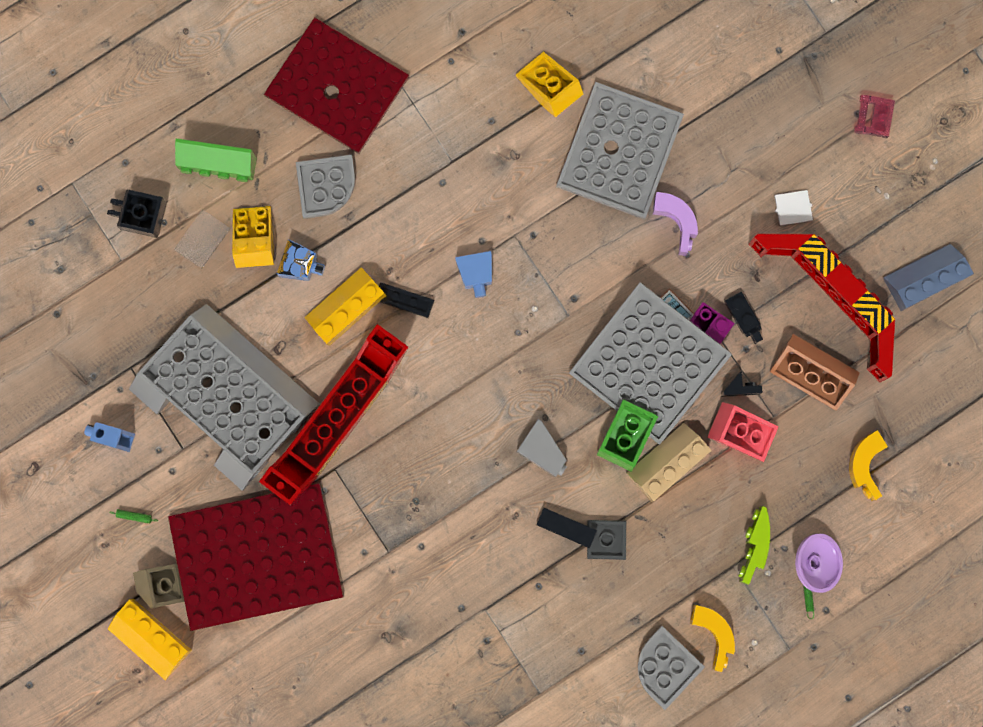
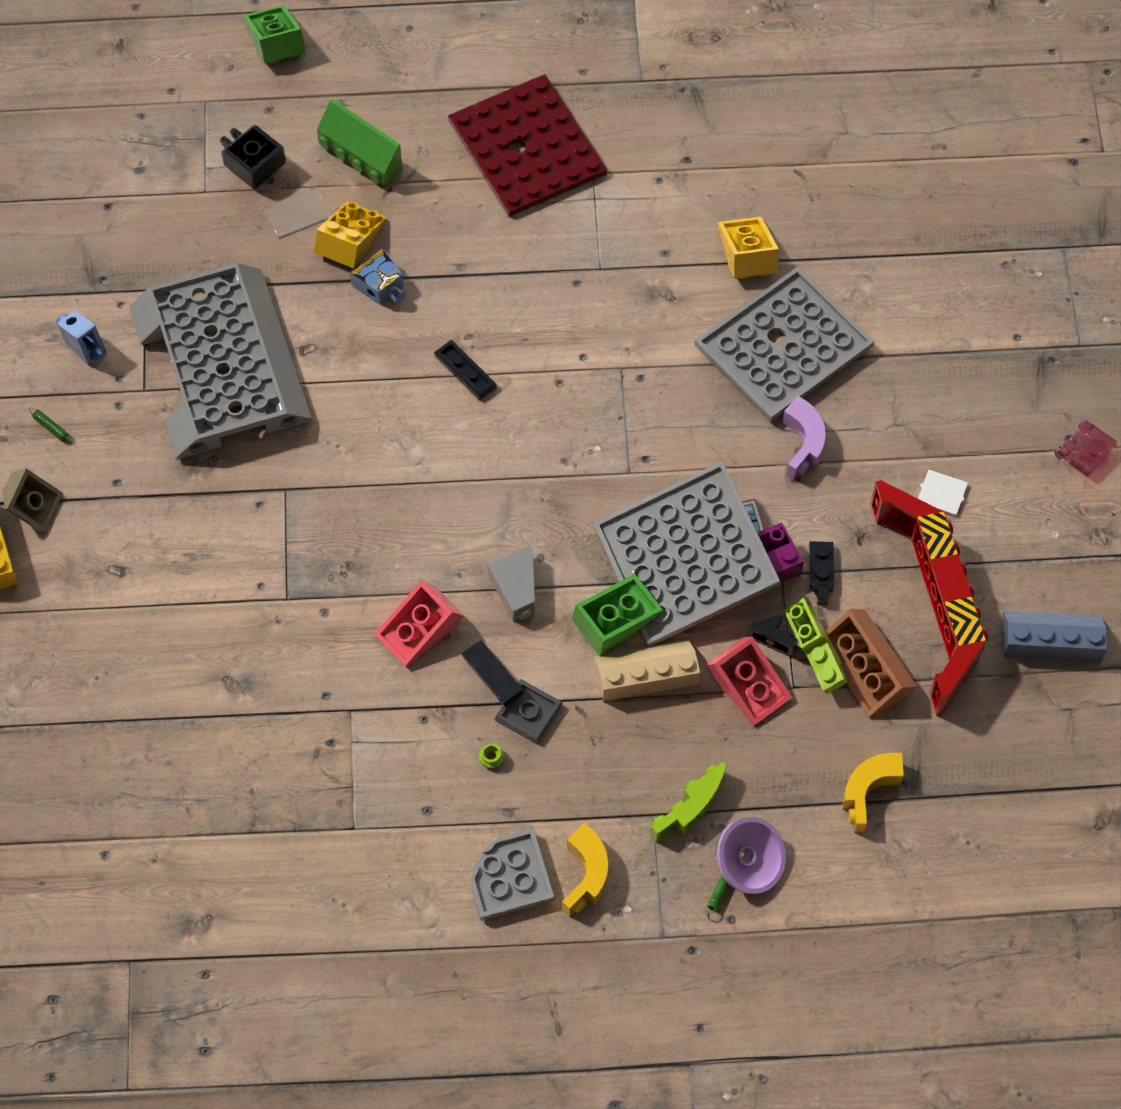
camera: 30 degrees right, 20 degrees down
dark red plate [168,483,344,631] -> none
red slope [259,324,409,505] -> none
light grey plate [296,155,355,219] -> none
yellow slope [304,267,387,346] -> none
medium blue torso [455,251,492,298] -> none
none -> bright green slope [243,5,306,64]
none -> coral slope [374,580,464,667]
none -> lime plate [479,744,504,768]
none -> lime slope [784,598,848,694]

